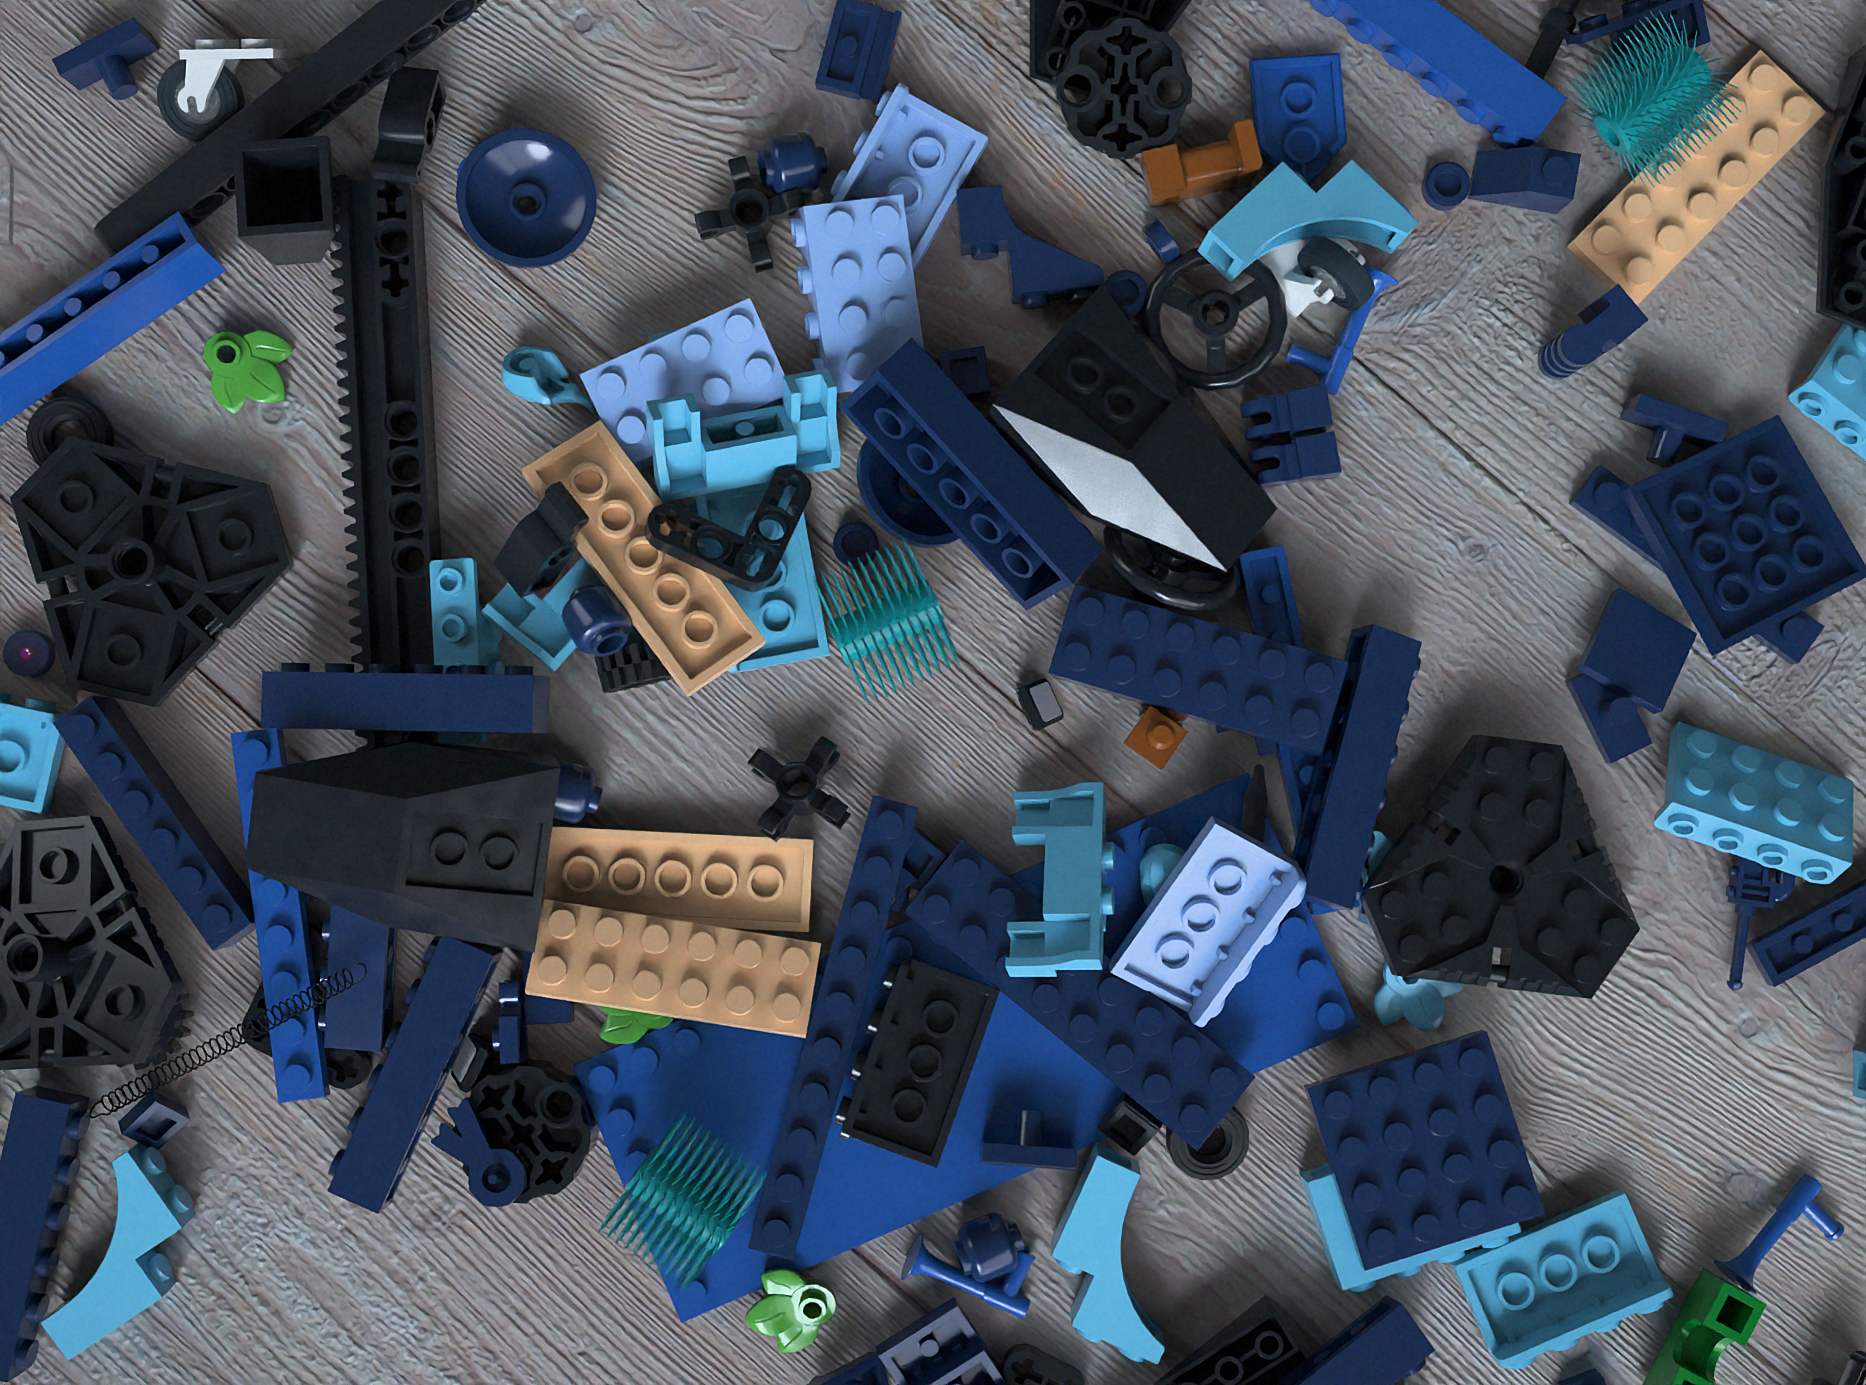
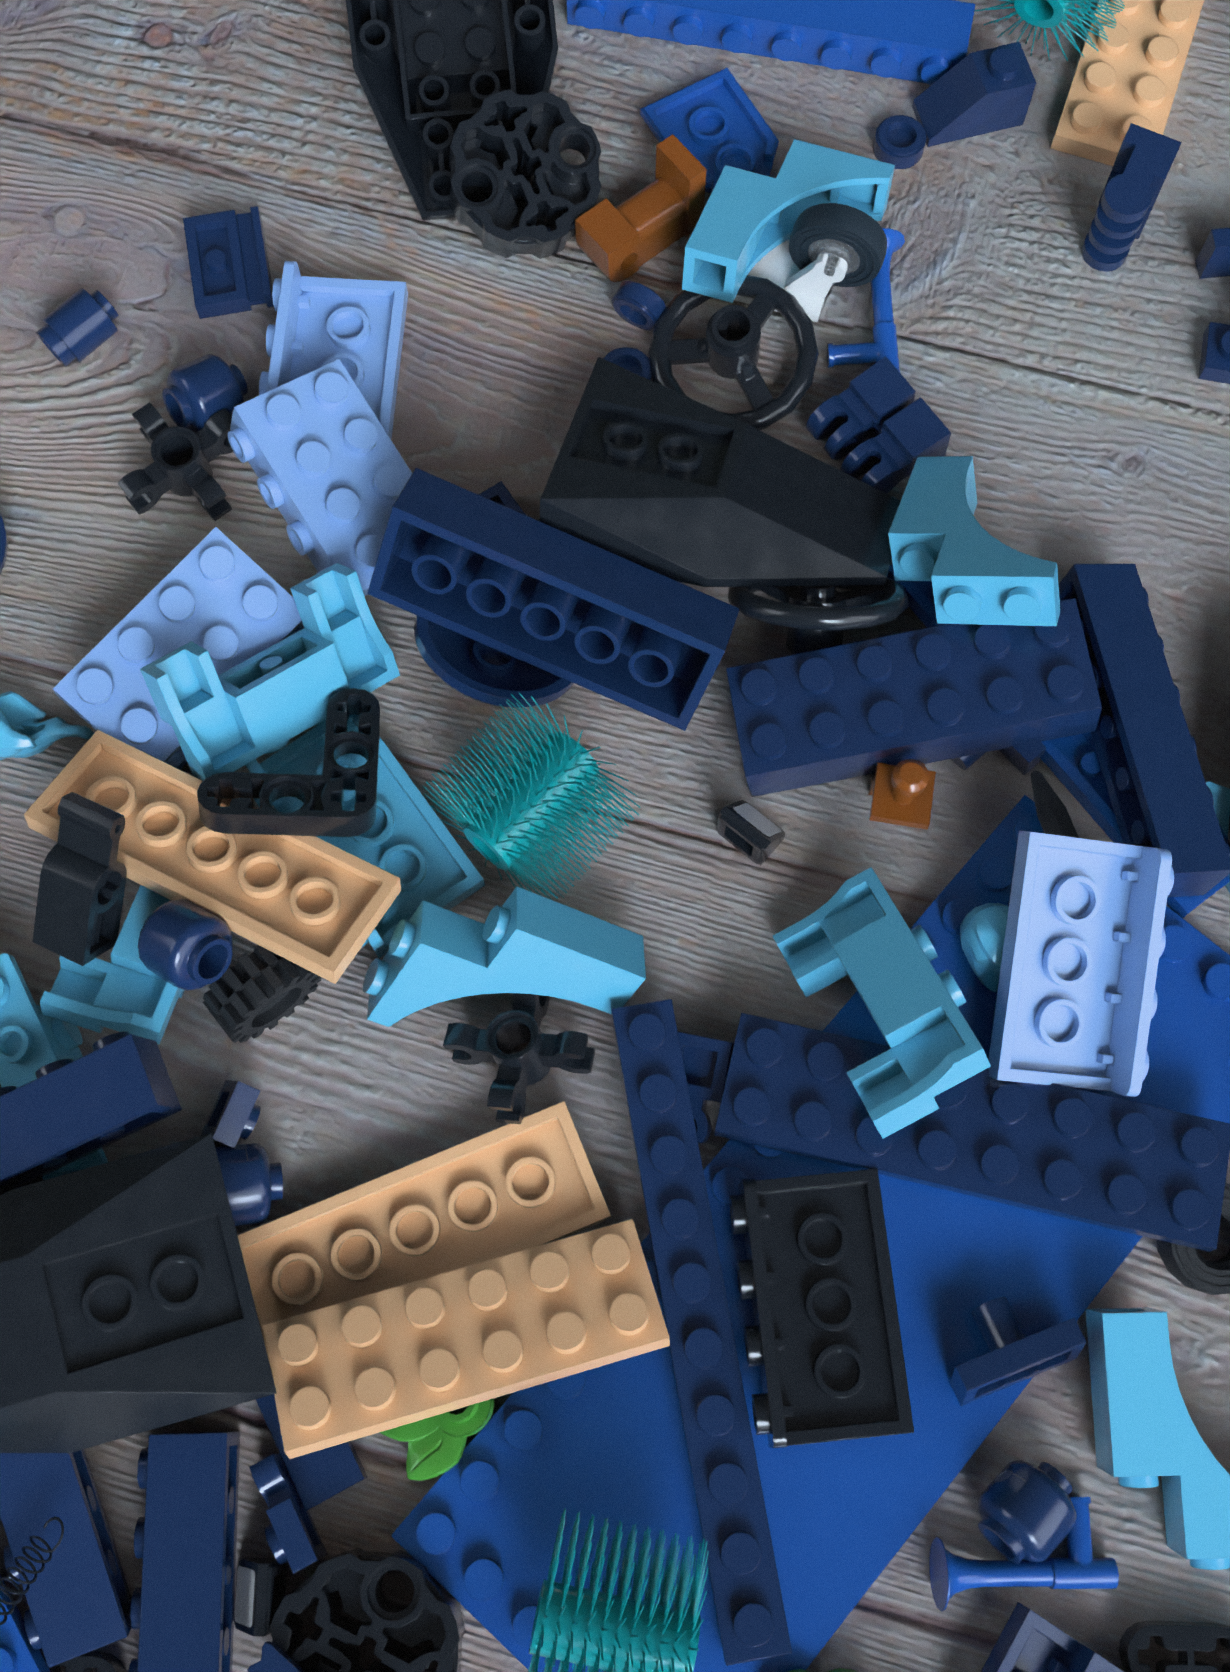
camera: 30 degrees left, 15 degrees down
dark blue tile [833,522,879,569] -> none
dark blue arch [956,185,1105,309] -> none
black slope [1097,1091,1163,1156] -> none
none -> dark blue brick [36,288,119,367]
none -> dark blue plate [200,1080,261,1148]
none -> medium azure arch [363,886,646,1027]
none -> medium azure arch [888,456,1060,626]

